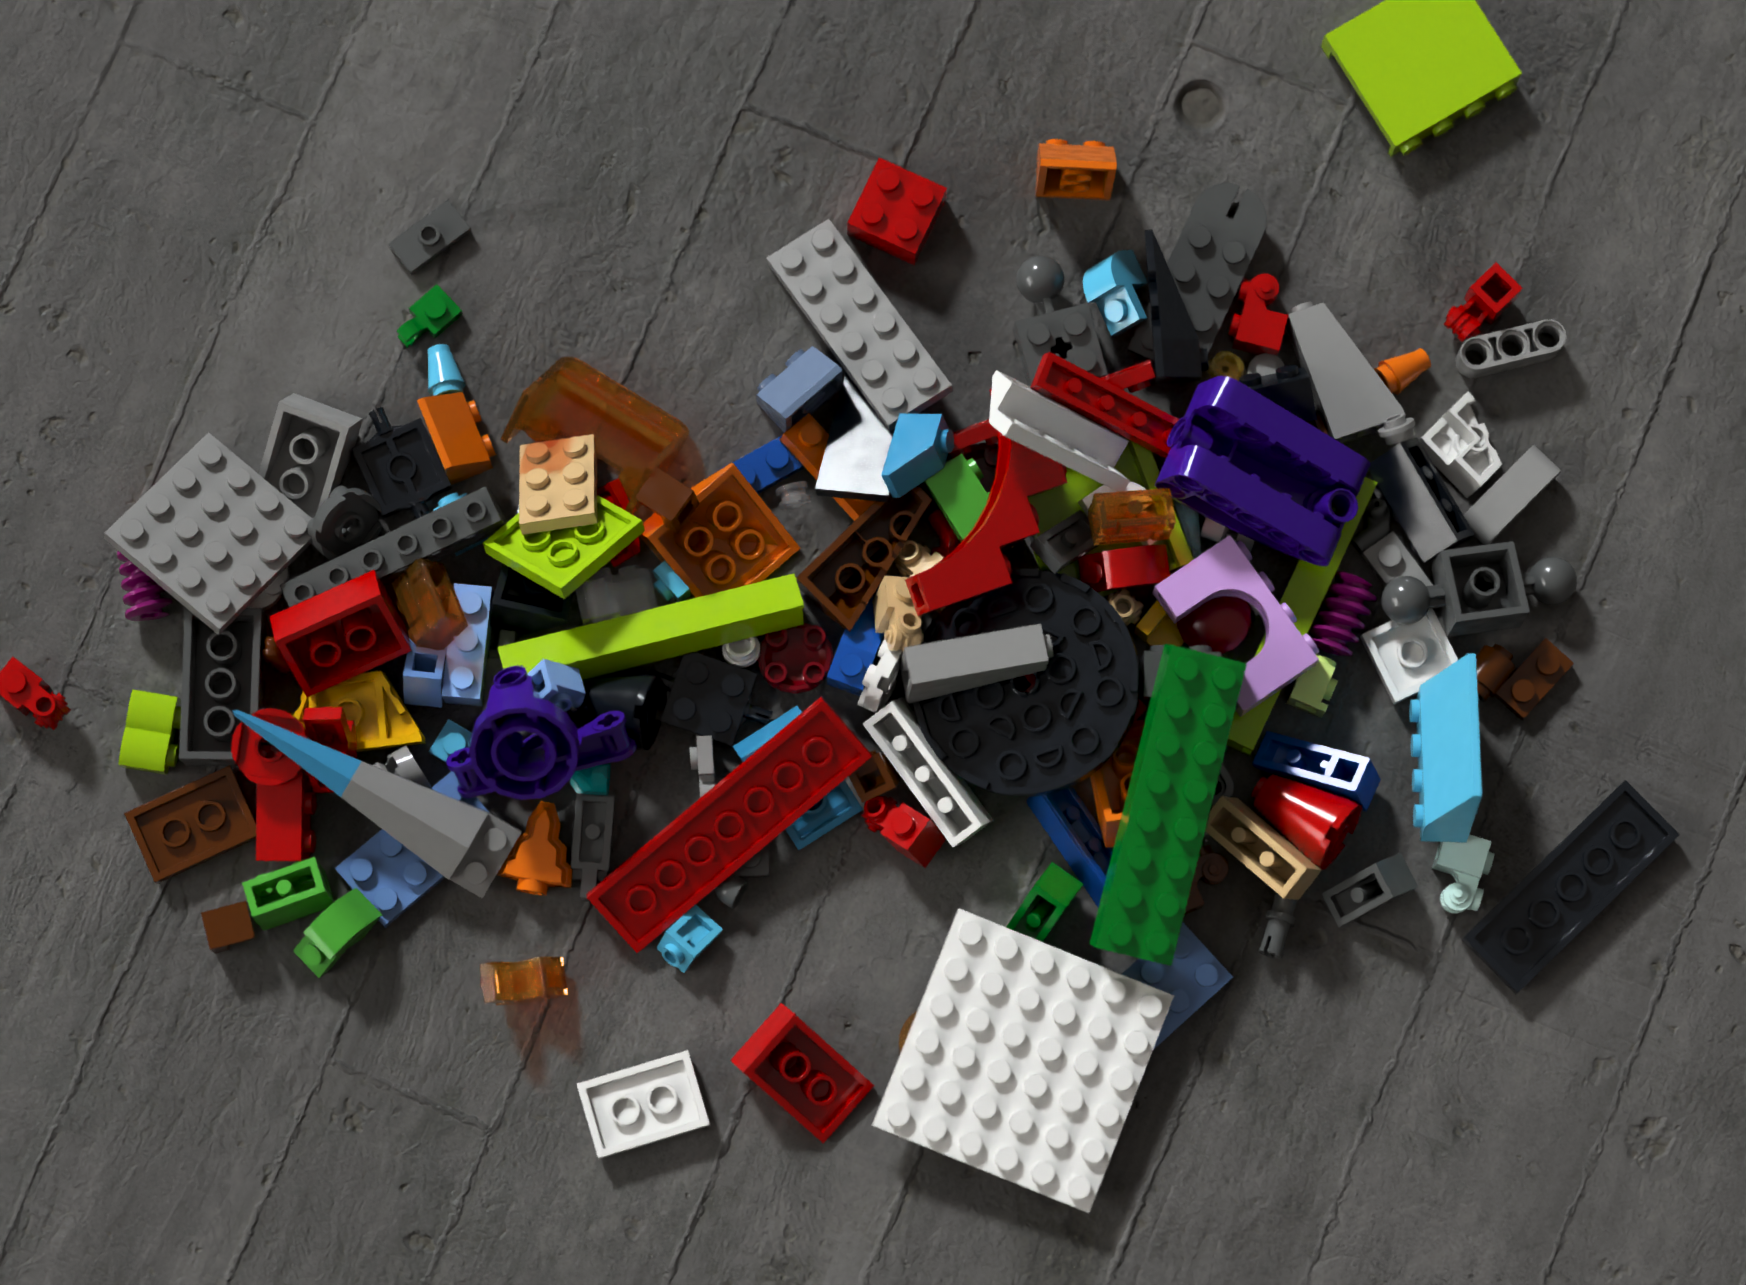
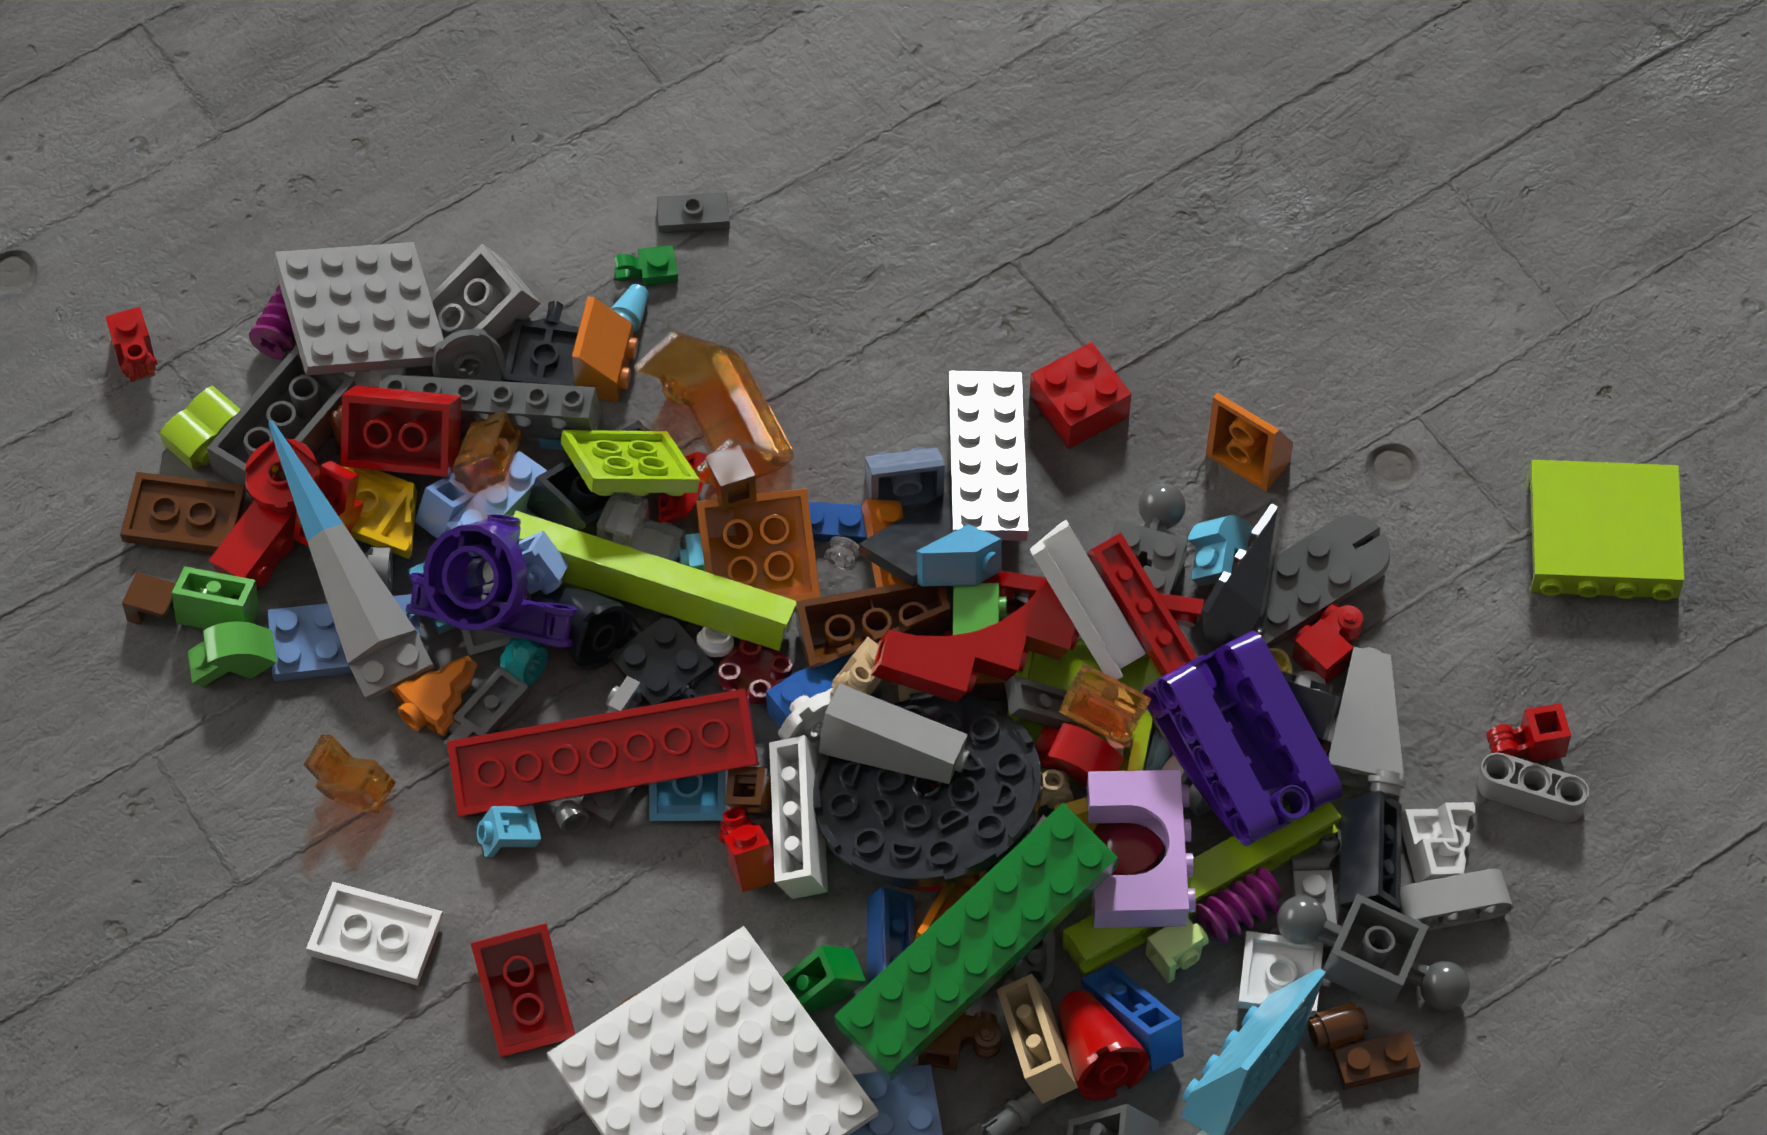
camera: 35 degrees right, 20 degrees down
tan plate [519,434,597,535] -> none
orange cone [1374,348,1431,394] -> none

